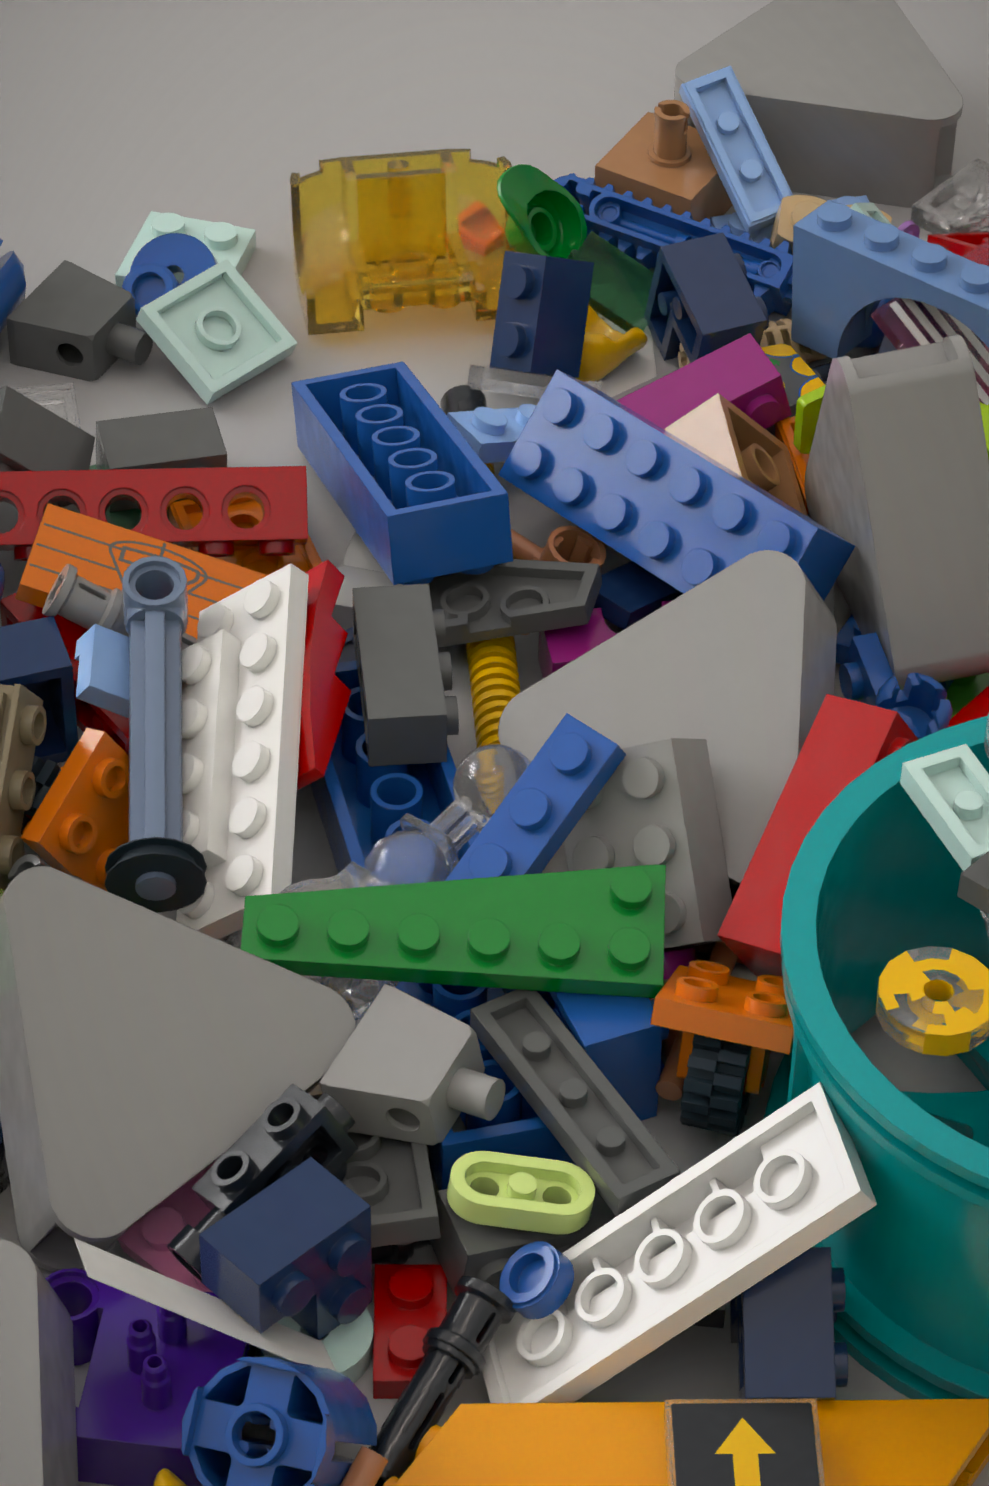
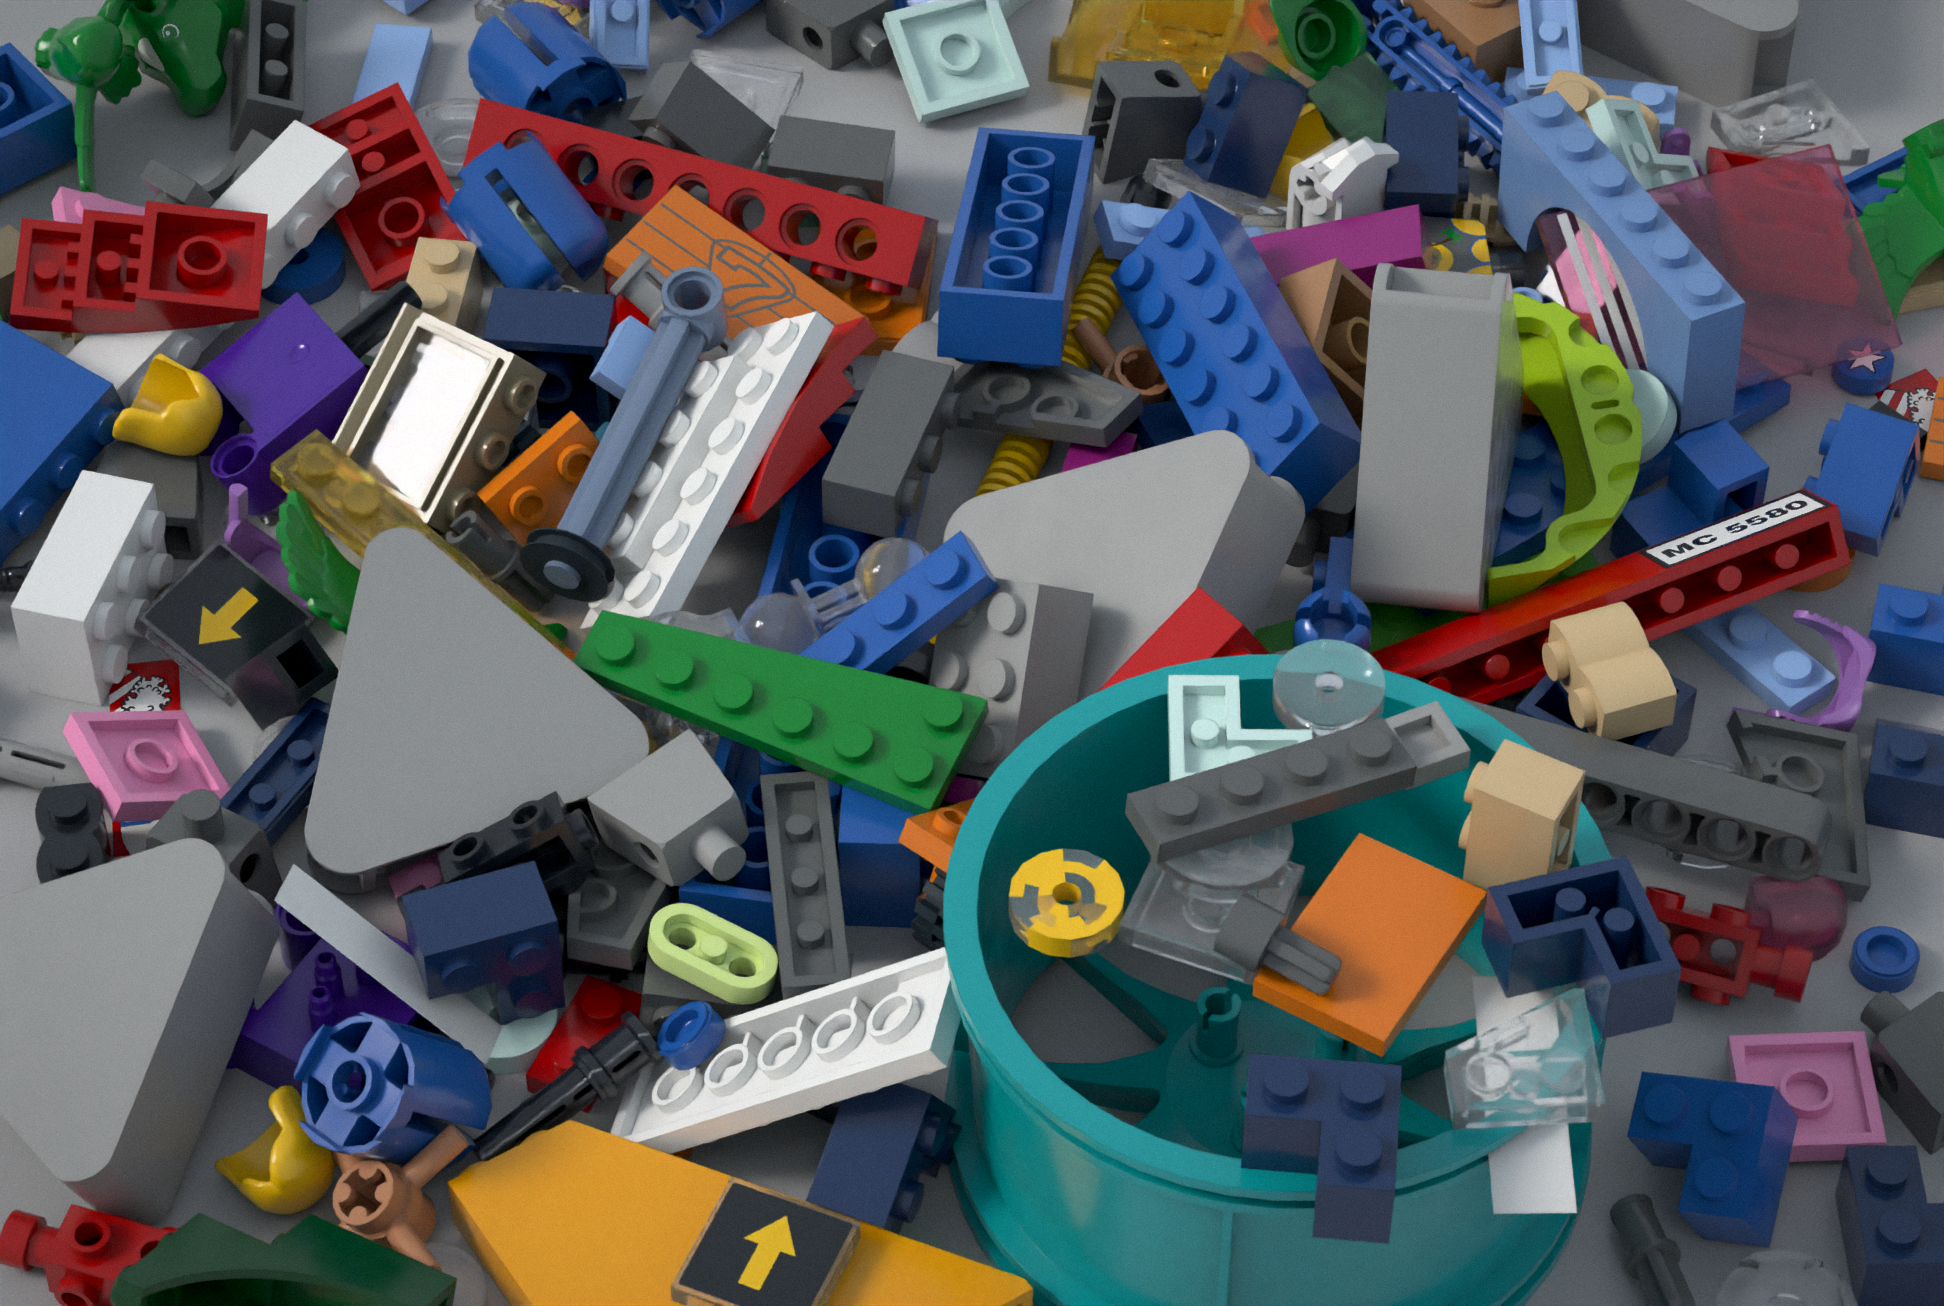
camera: 25 degrees right, 5 degrees up
none -> dark grey torso [1082,61,1208,184]
none -> white piece [1286,136,1399,230]

